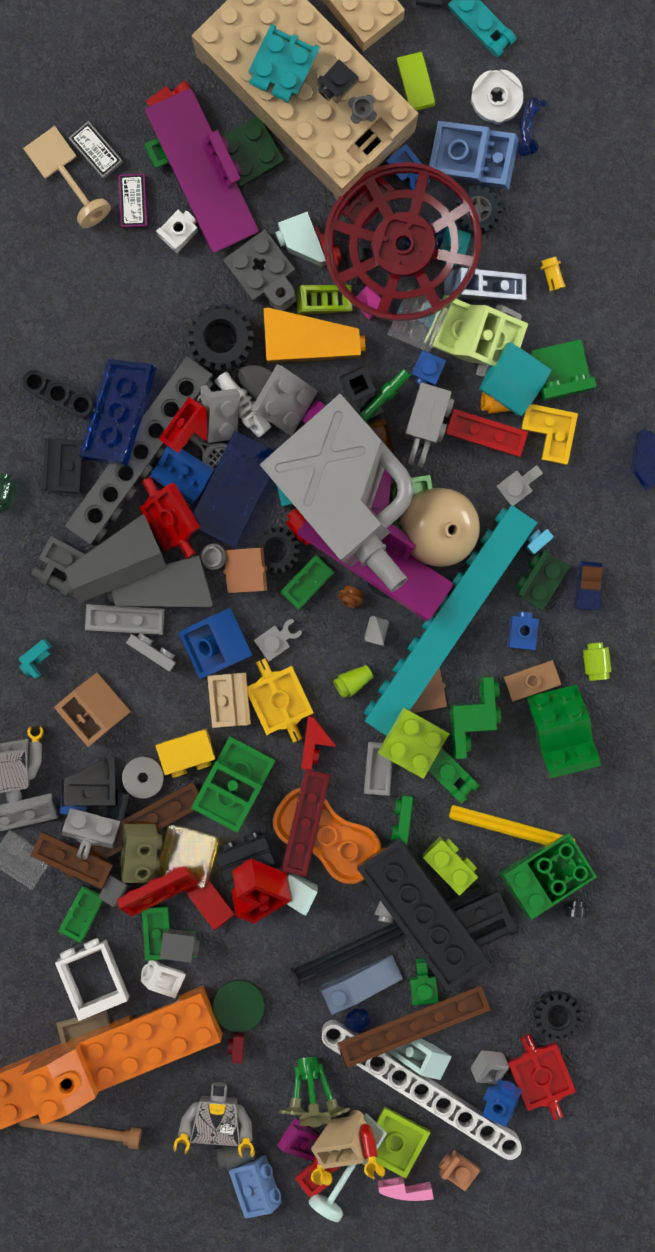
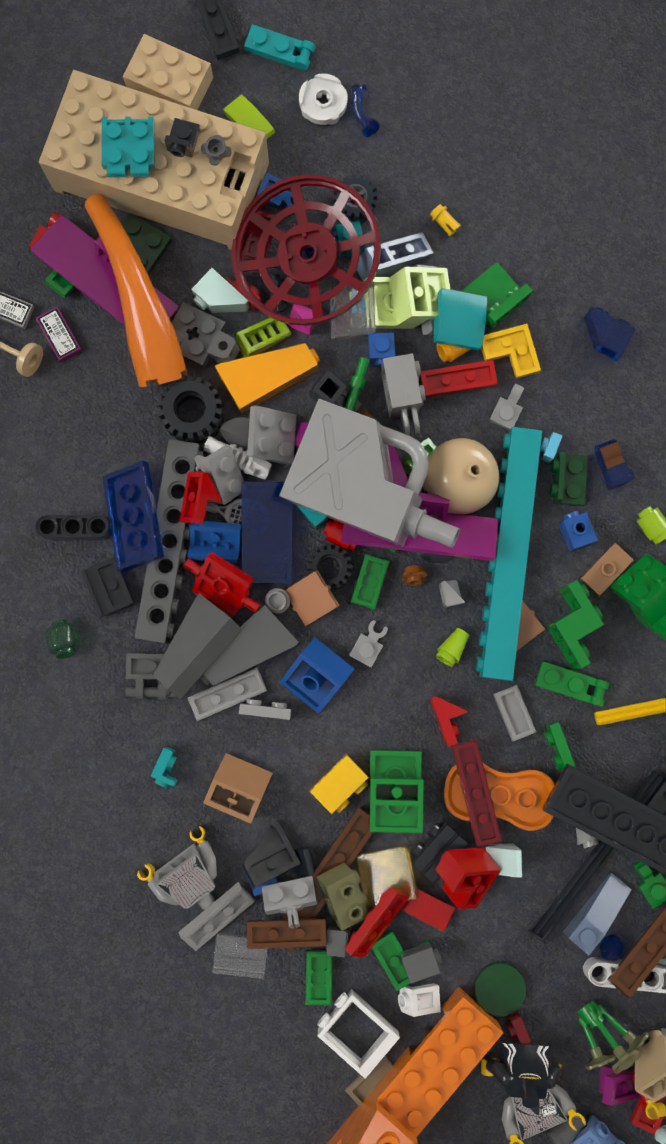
camera: 30 degrees left, 5 degrees down
light grey piece [122,756,164,798] -> none
white brick [156,210,198,254] -> none
tan plate [207,673,251,728] -> none
yellow plate [247,658,314,742] -> none
lime plate [377,707,450,779] -> none
lime brick [422,837,478,896] -> none
medium blue slope [429,121,519,190] -> none
none -> orange brick [85,194,188,387]
none -> black torso [481,1043,562,1108]

